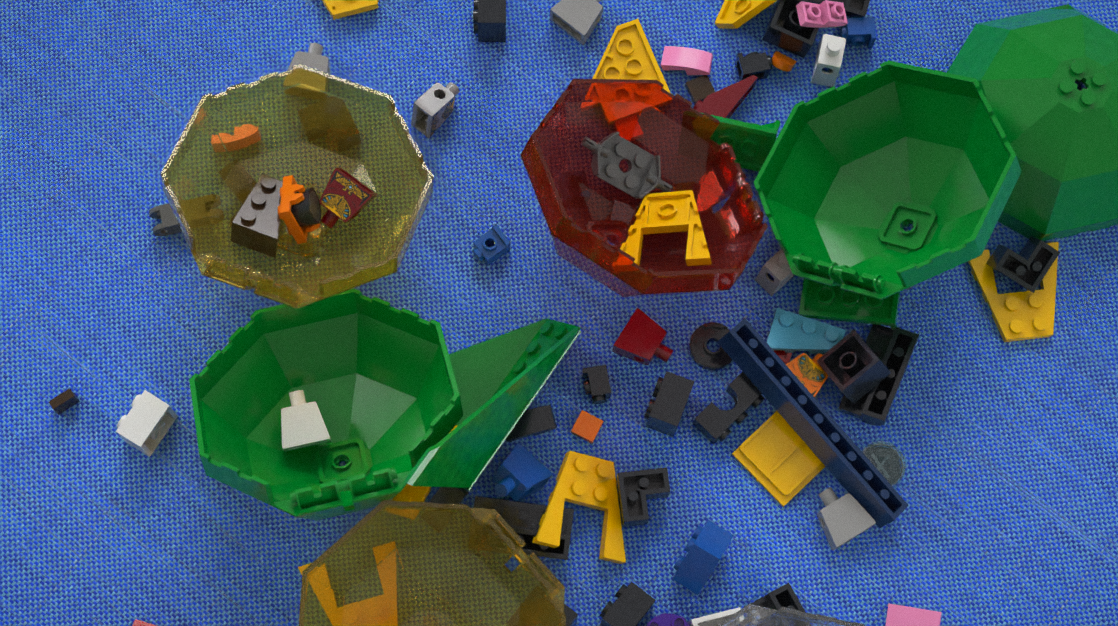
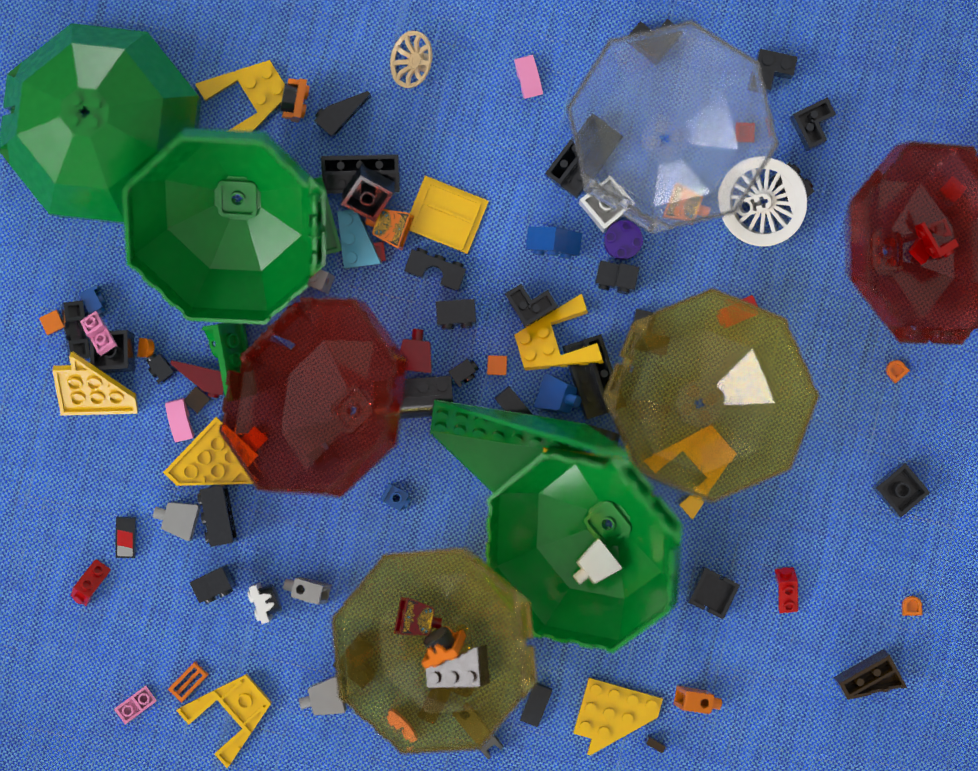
camera: 110 degrees left, 15 degrees up
white brick [116,390,178,457] -> none
dark grey plate [581,132,672,199] -> none
yellow wing [613,190,712,271] -> none
black tile [689,322,732,371] -> none
dark blue brick [717,318,909,528] -> none
white torso [811,34,846,87] -> none
light grey torso [817,487,876,551] -> none
clear light blue tile [862,441,906,487] -> none
black brick [986,236,1060,293] -> none
none -> black brick [197,485,238,547]
none -> white piece [247,582,282,624]
none -> orange piece [280,78,310,123]
none -> black slope [314,91,371,138]
none -> black brick [374,376,453,421]
none -> tan wheel [390,31,432,88]
none -> black slope [520,682,553,727]
none -> yellow wing [573,677,663,755]
none -> orange torso [673,686,722,714]
none -> black piece [686,567,740,619]

